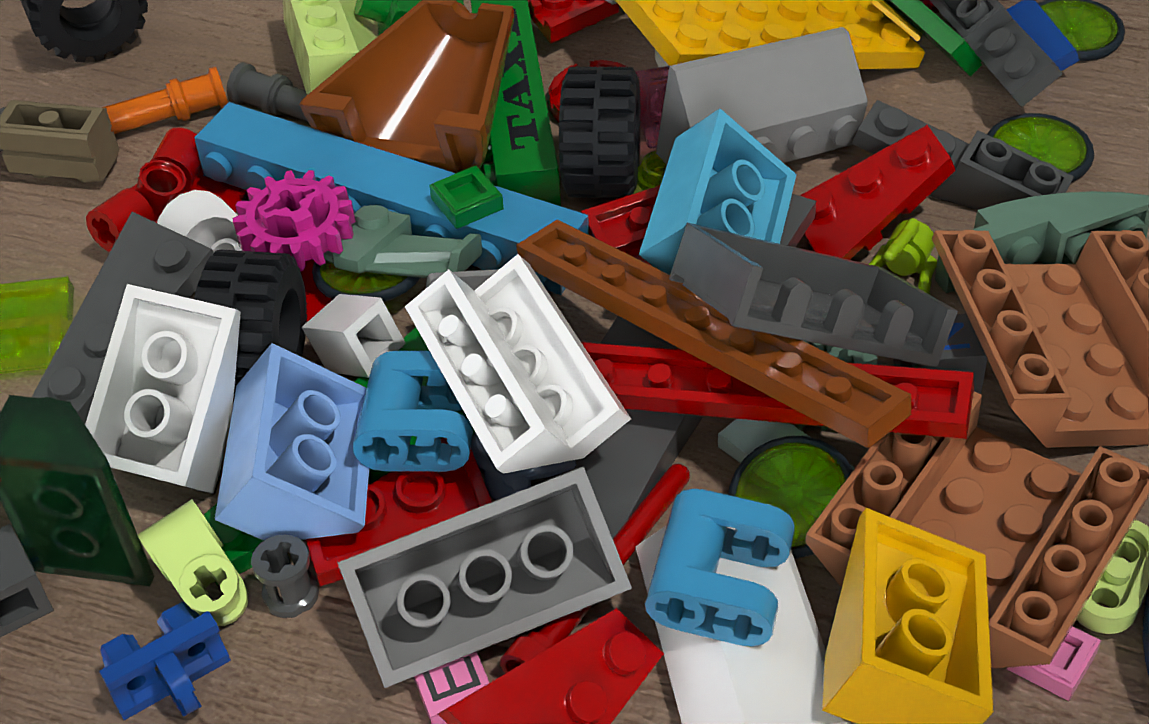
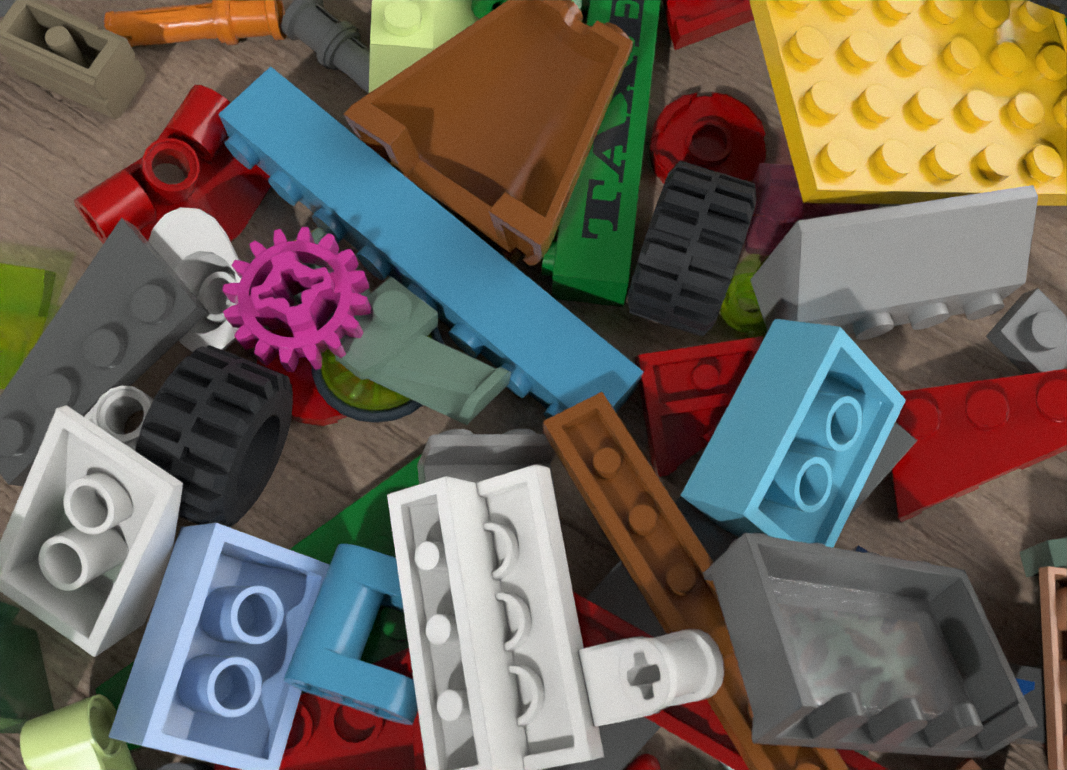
camera: 10 degrees right, 25 degrees up
white brick [302,294,406,378] -> none
green tile [429,165,504,229] -> none
lime plant [869,218,937,295] -> none
none -> white piece [578,629,724,726]

